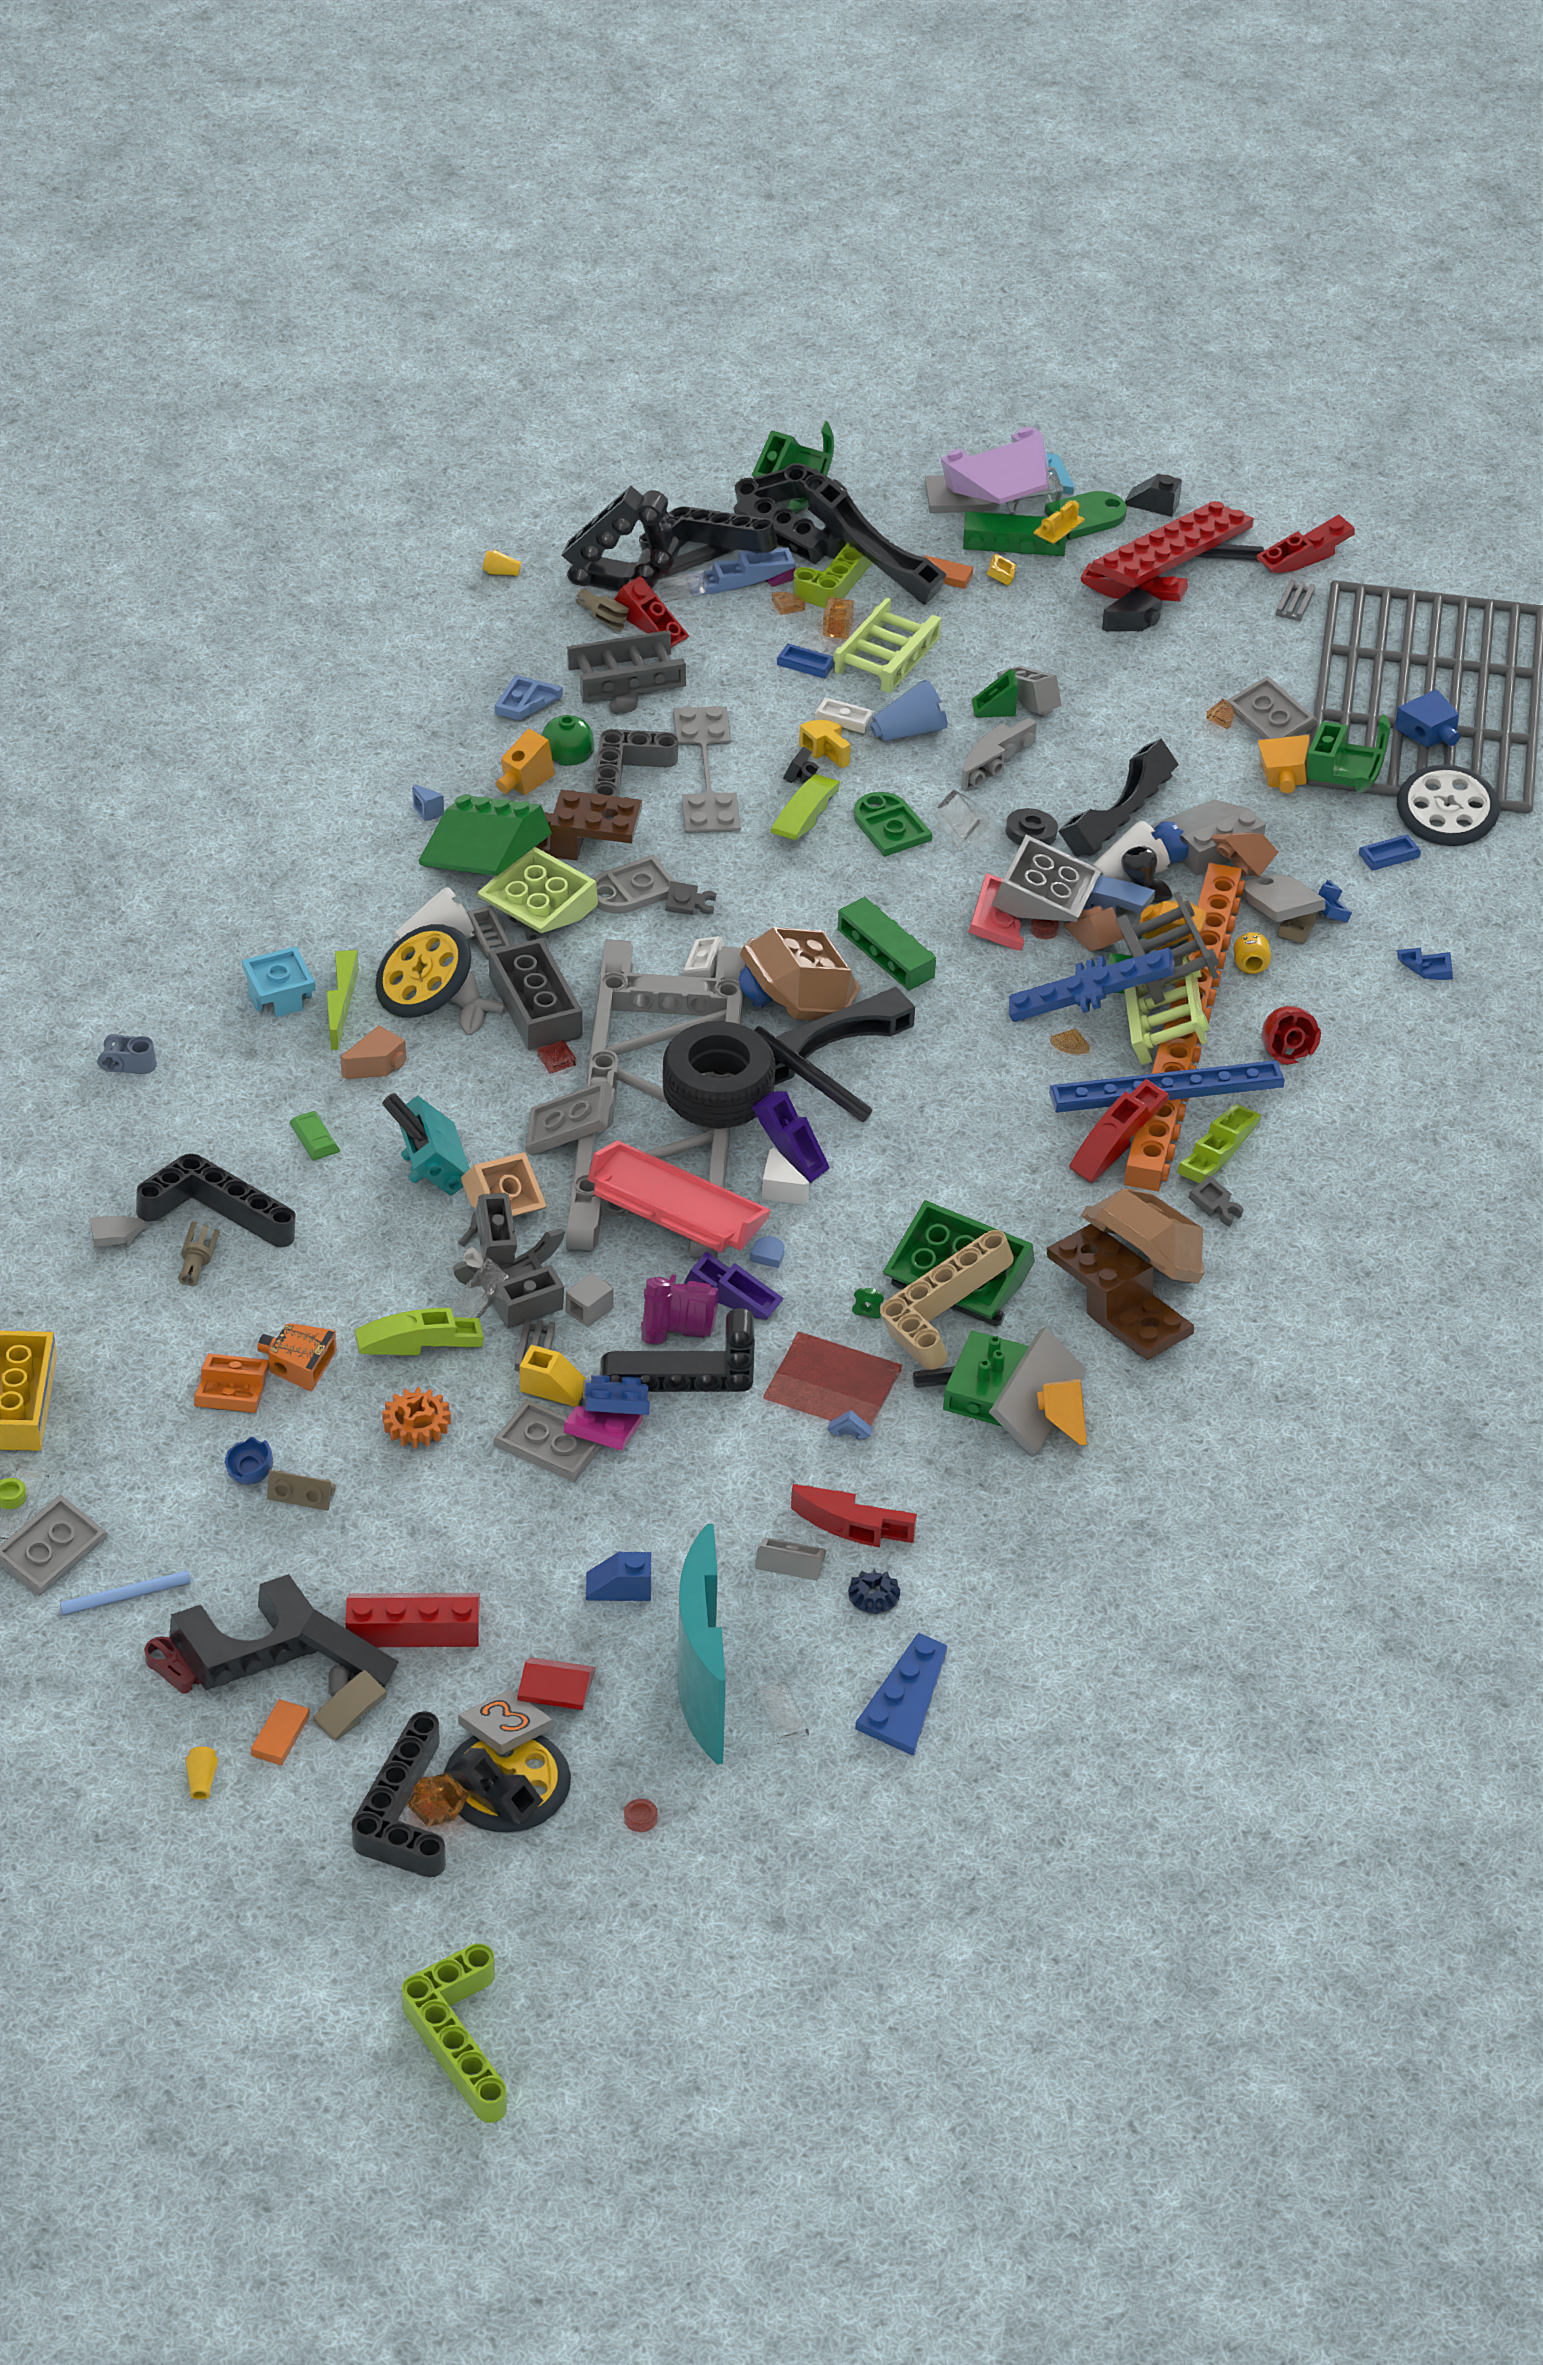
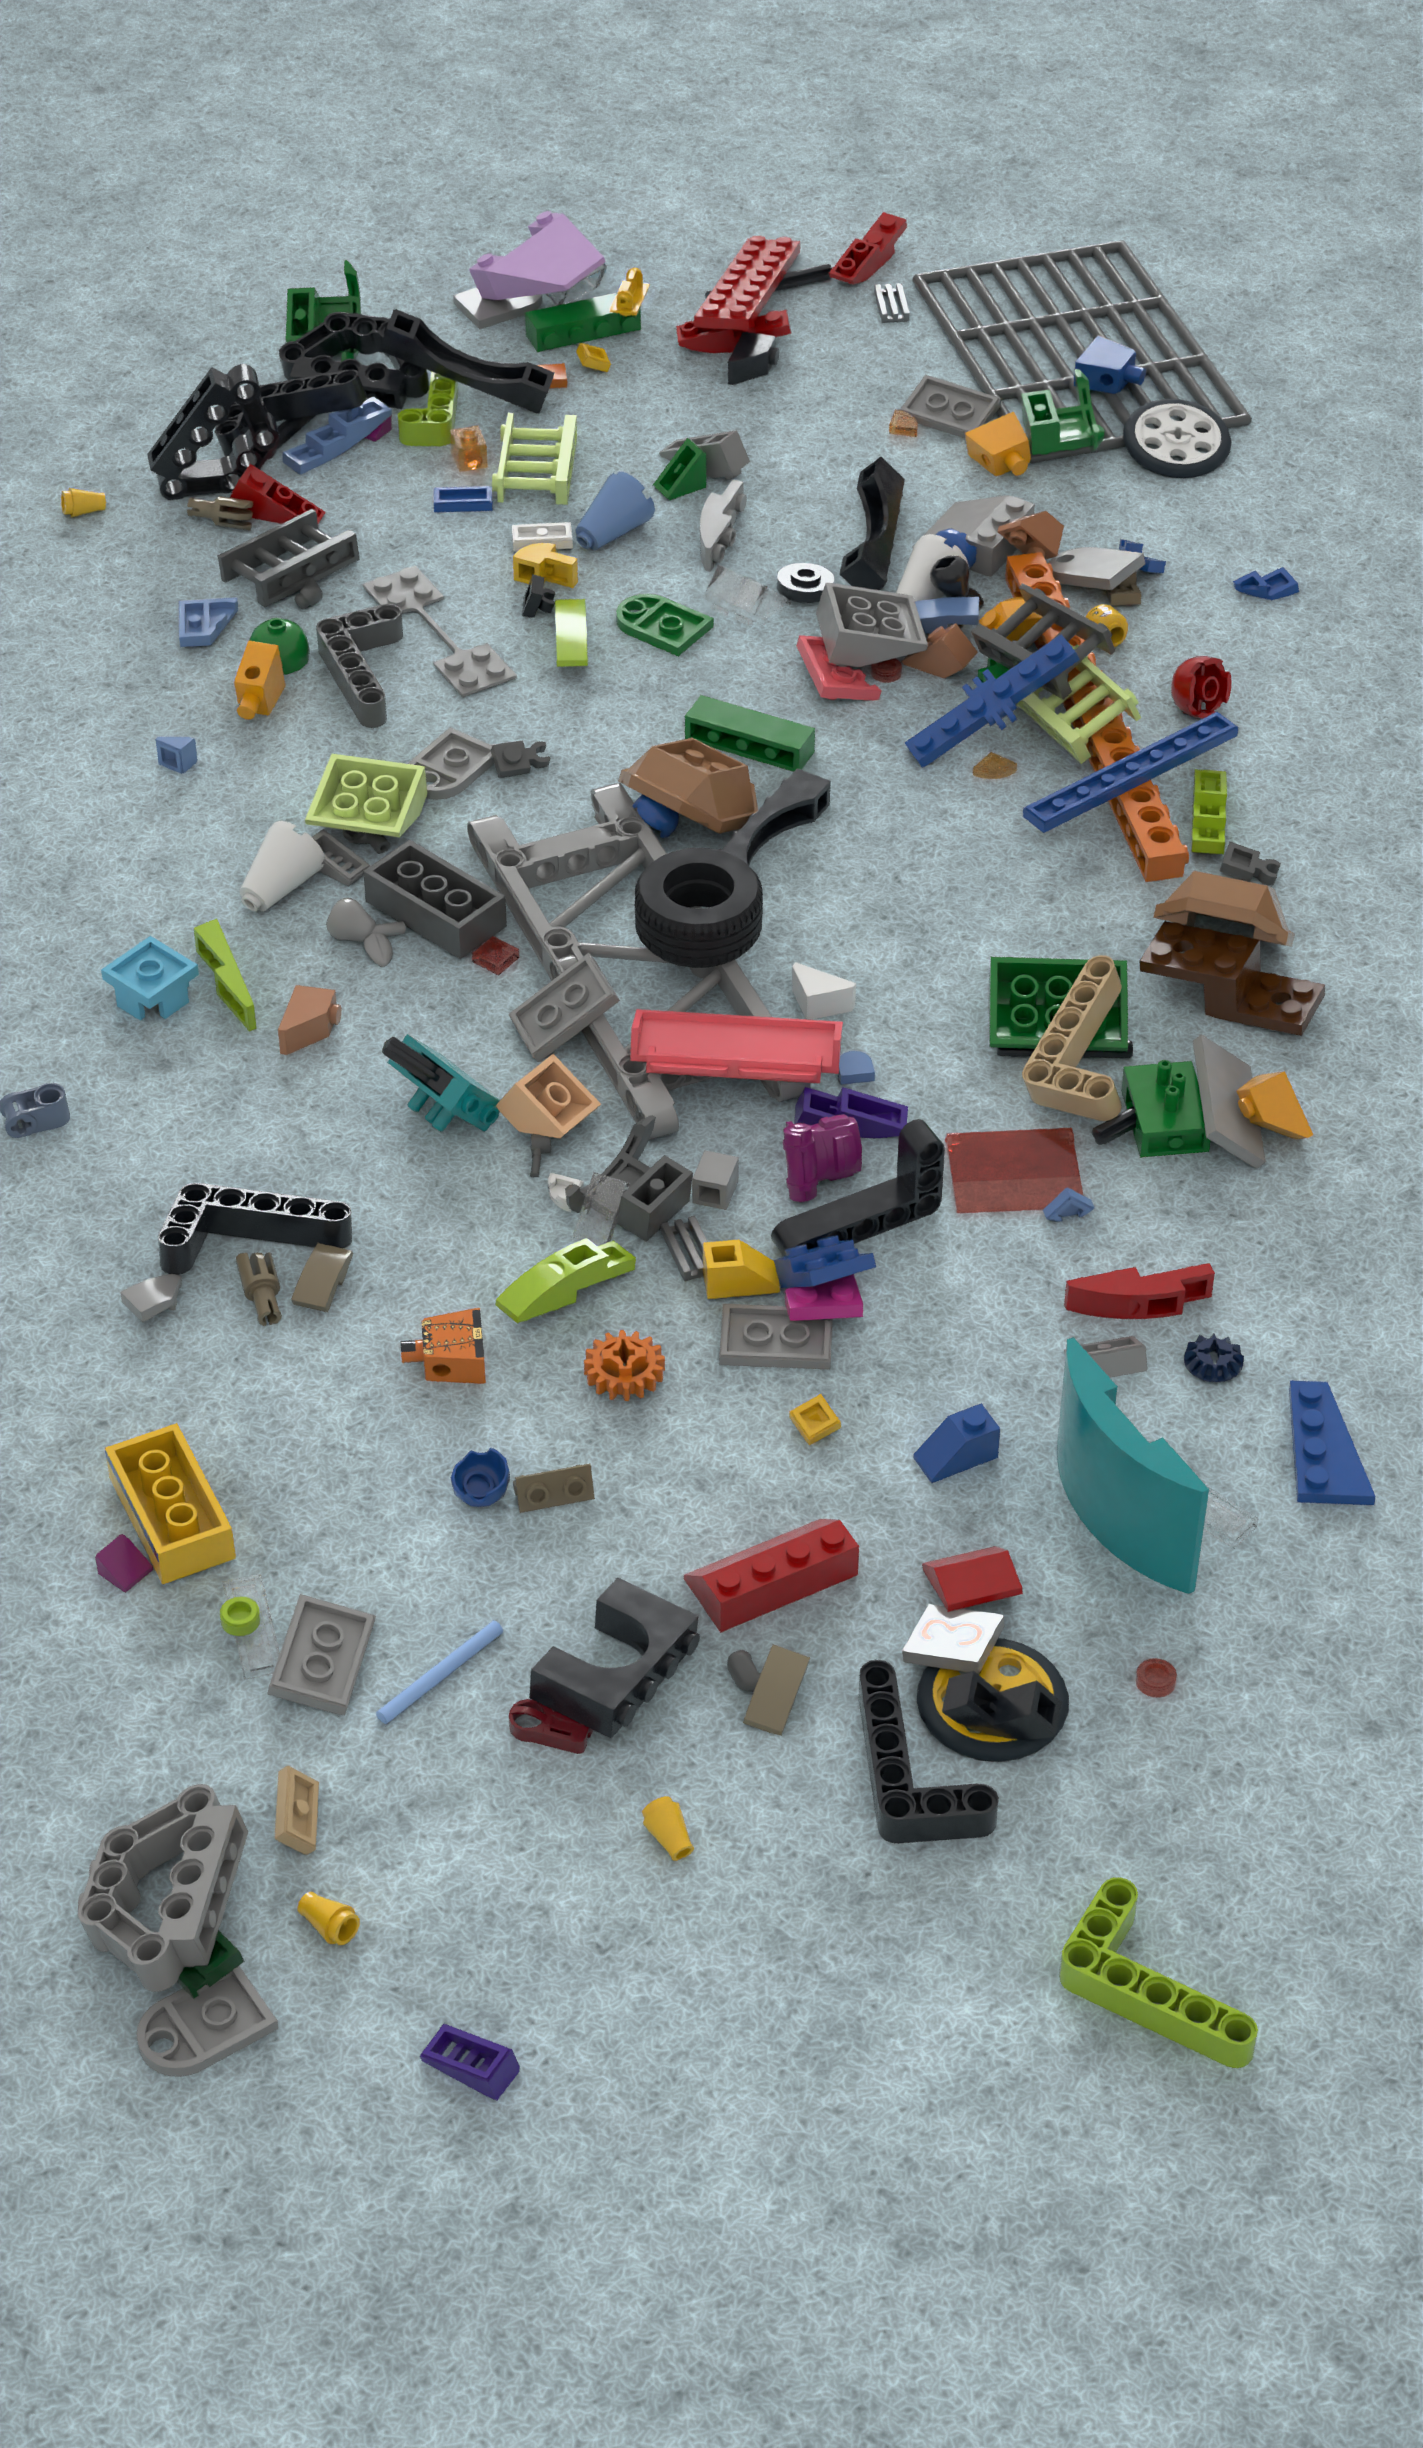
camera: 25 degrees left, 0 degrees up
orange slope [194,1353,269,1413] -> none
orange tile [251,1699,310,1766] -> none
bright green tile [290,1111,340,1161] -> none
black tile [298,1609,399,1688] -> none
wedge [375,924,472,1018] -> none
clear orange brick [407,1772,469,1827] -> none
green slope [418,794,552,876] -> none
dark grey brick [475,1193,517,1265] -> none
reddish brown bracket [535,789,642,861] -> none
clear tile [654,570,707,603] -> none
white plate [682,936,724,978] -> none
dark purple slope [752,1091,830,1183] -> none
black axle [753,1026,873,1122] -> none
clear orange tile [772,592,805,615] -> none
green plate [852,1288,884,1319] -> none
green tile [1044,491,1127,540] -> none
red slope [1069,1079,1169,1184] -> none
black slope [1125,474,1182,517] -> none
blue tile [1359,834,1421,871] -> none
none -> dark tan slope [291,1243,353,1312]
none -> yellow tile [789,1394,841,1445]

